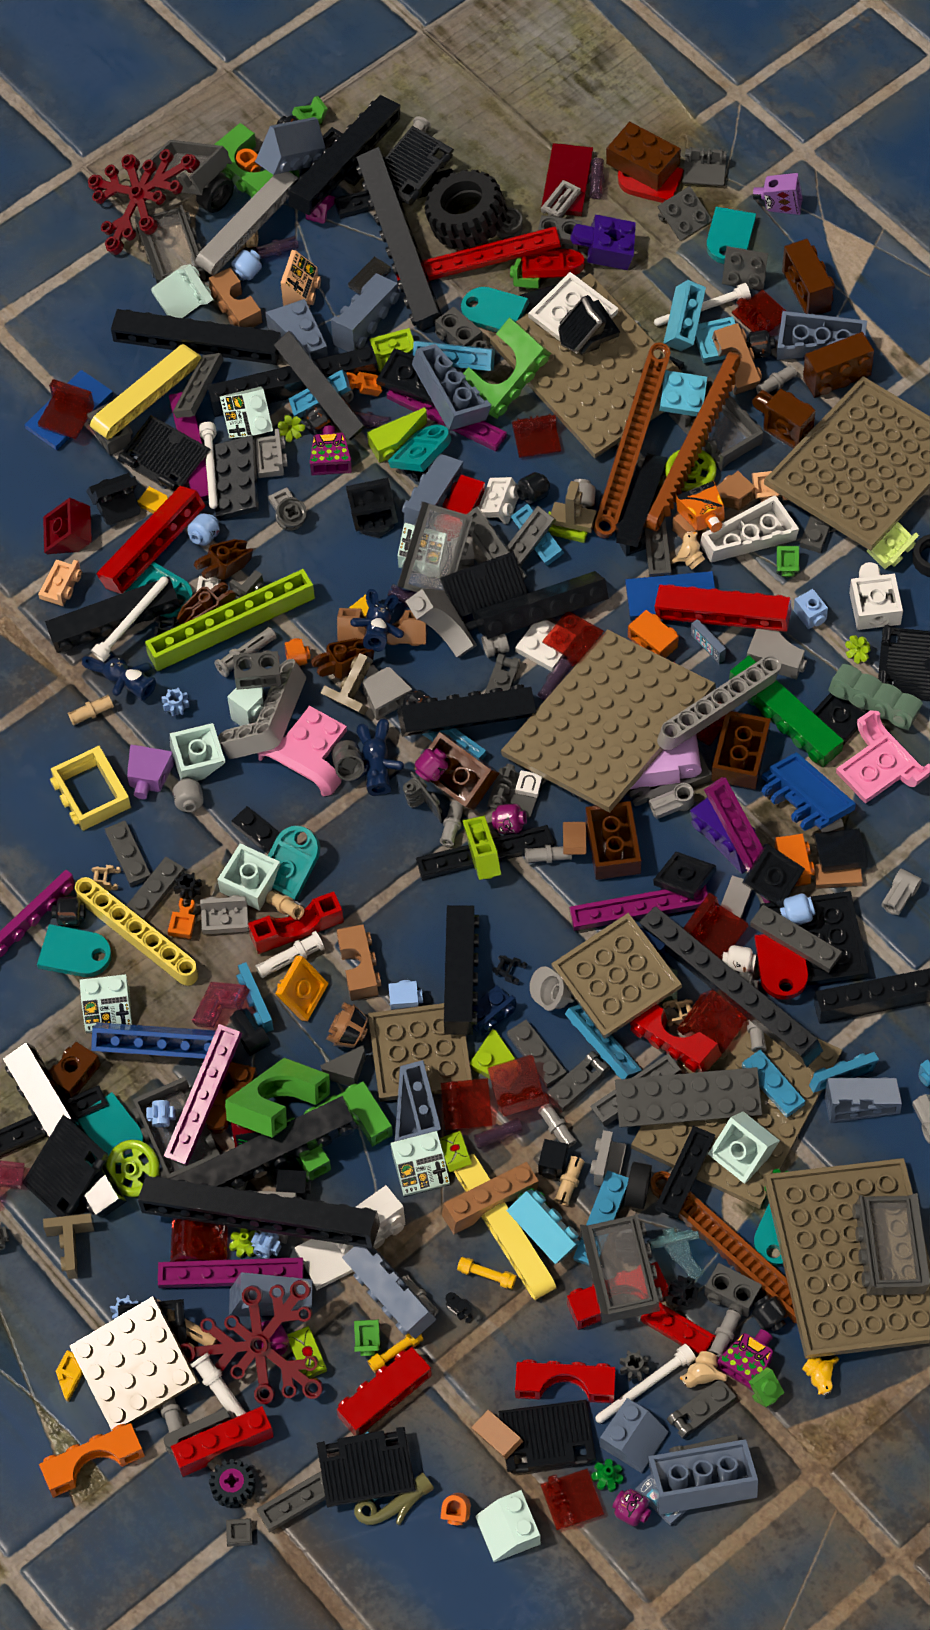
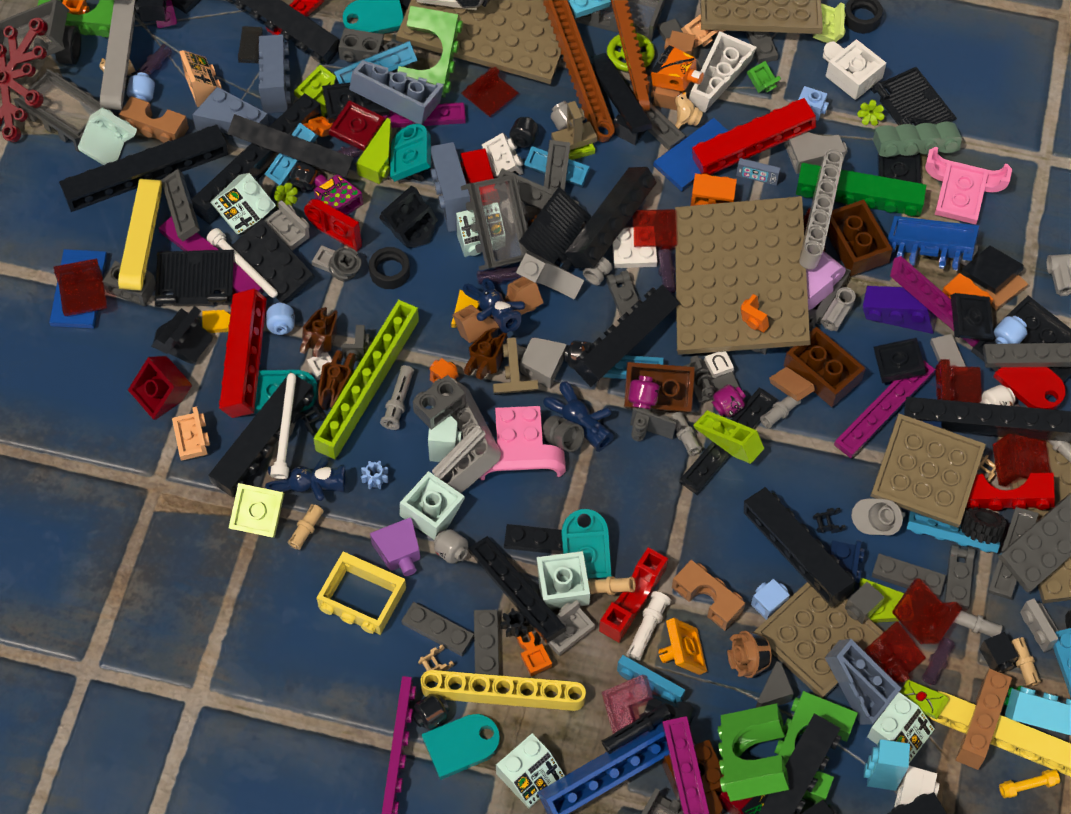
camera: 40 degrees left, 0 degrees up
none -> yellowish green plate [229,483,284,538]
none -> red tile [304,199,362,252]
none -> dark red tile [329,100,385,151]
none -> black tyre [369,247,410,289]
none -> light grey axle [432,425,486,479]
none -> black tile [468,536,566,643]
none -> black pin [601,703,671,754]
none -> dark grey tile [657,19,683,42]
none -> orange bracket [741,294,769,333]
none -> dark grey brick [845,582,885,624]
none -> medium azure brick [864,739,910,791]
none -> black tyre [961,507,1006,544]

